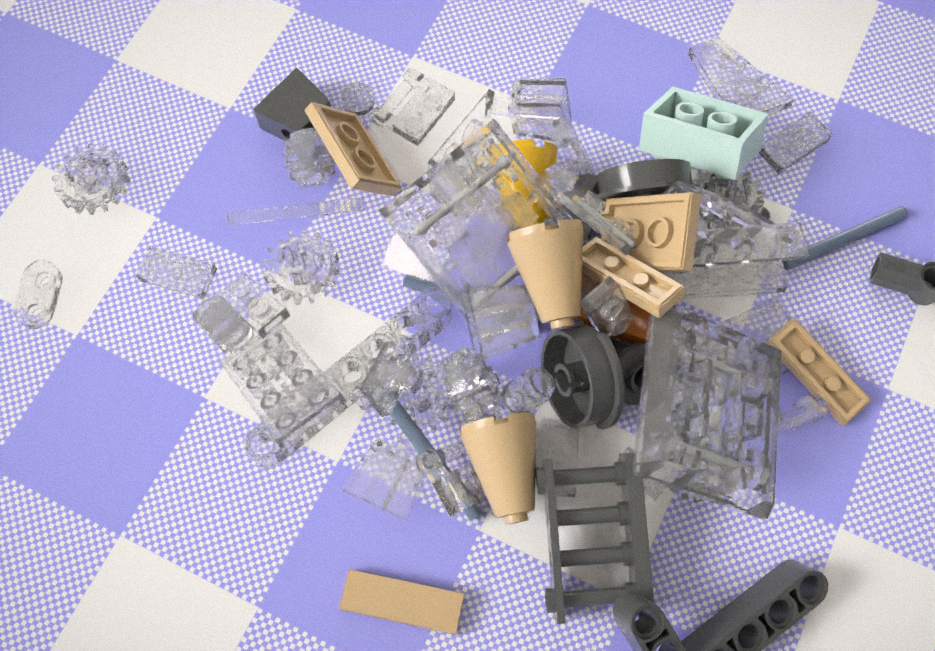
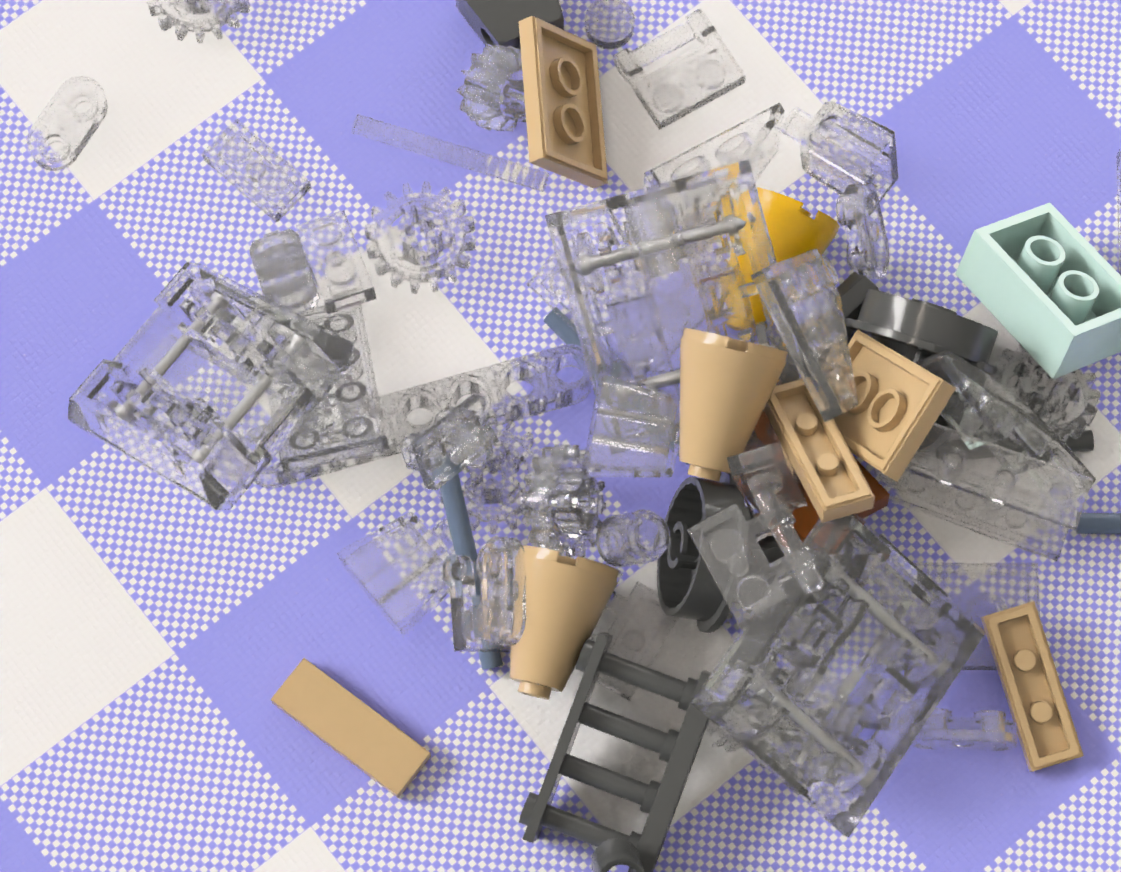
camera: 25 degrees right, 5 degrees up
none -> clear piece [68,262,354,510]
none -> clear plate [476,536,526,646]
none -> clear plate [687,488,825,629]

